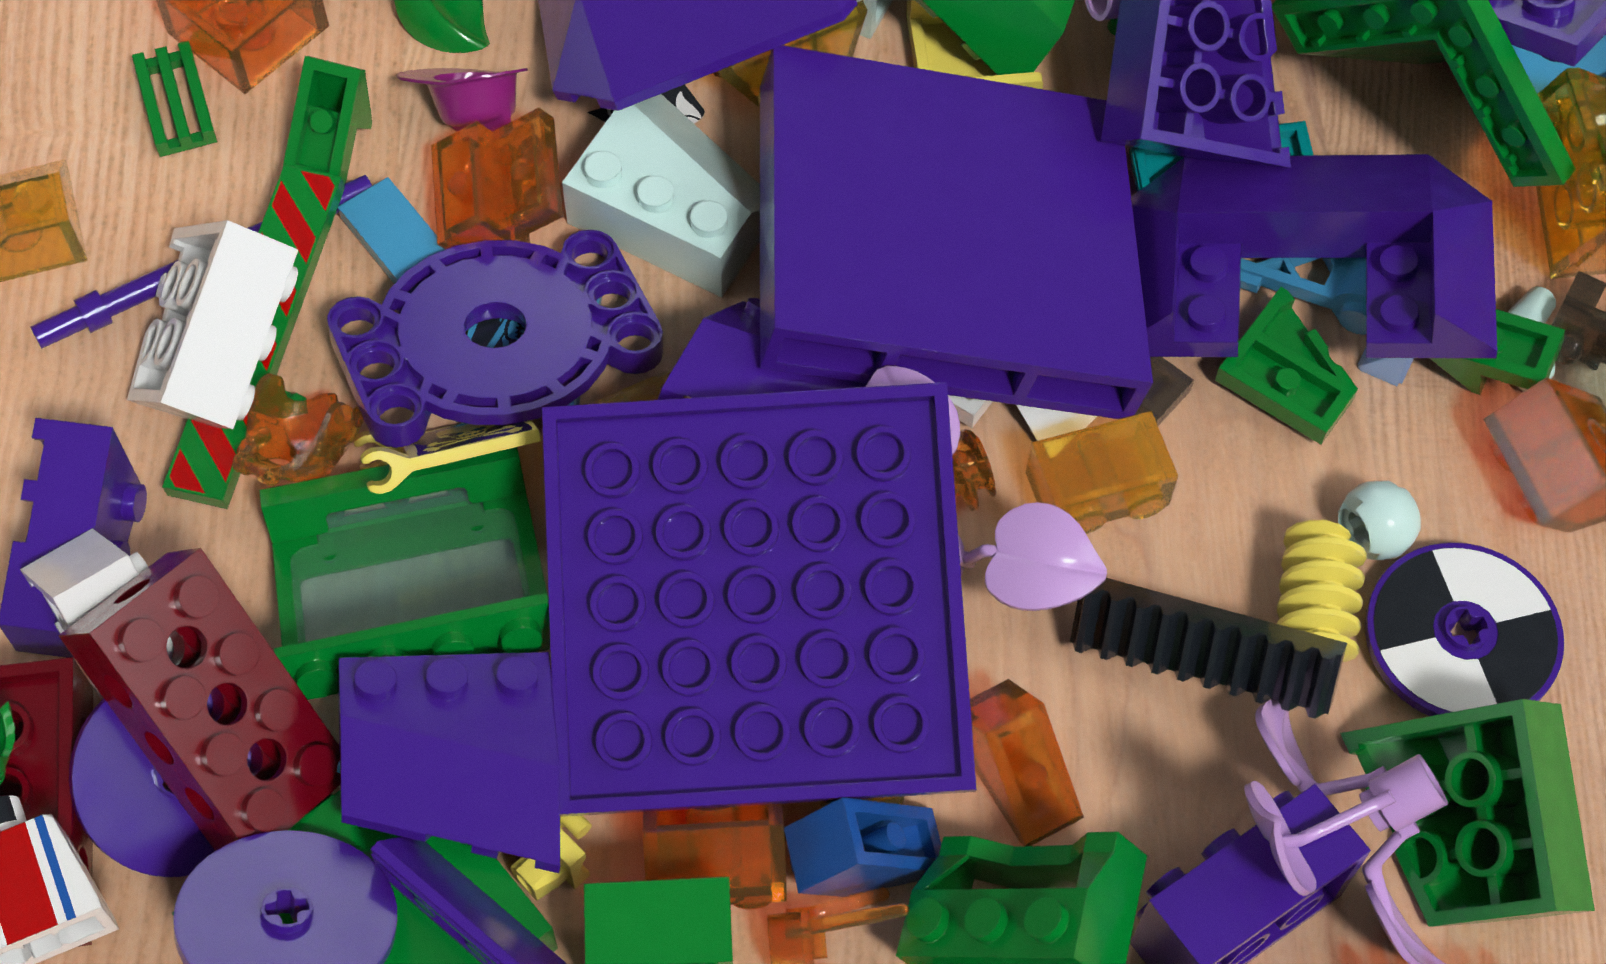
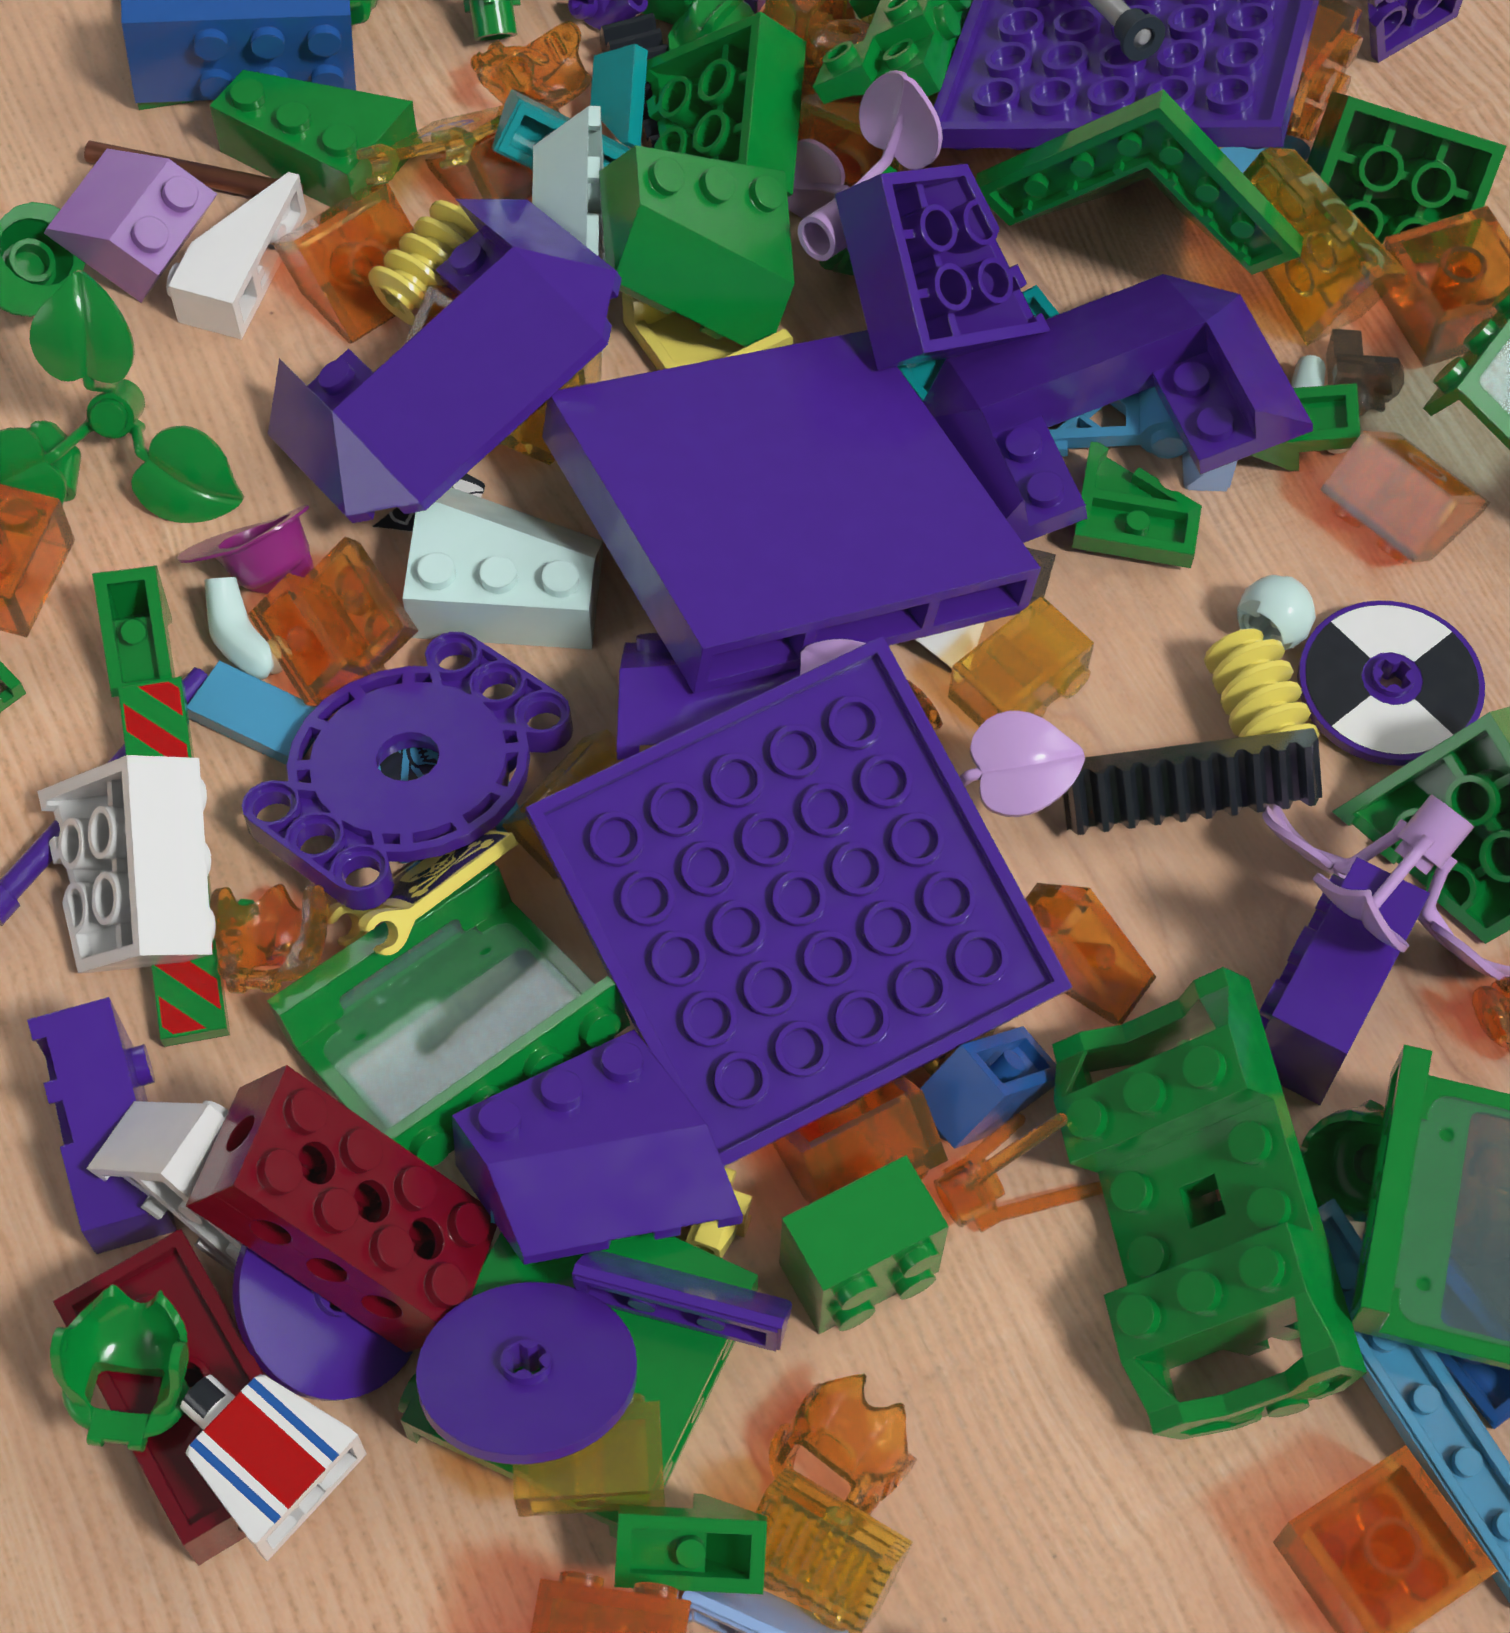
camera: 25 degrees left, 0 degrees up
none -> light aqua arm [205,577,288,680]

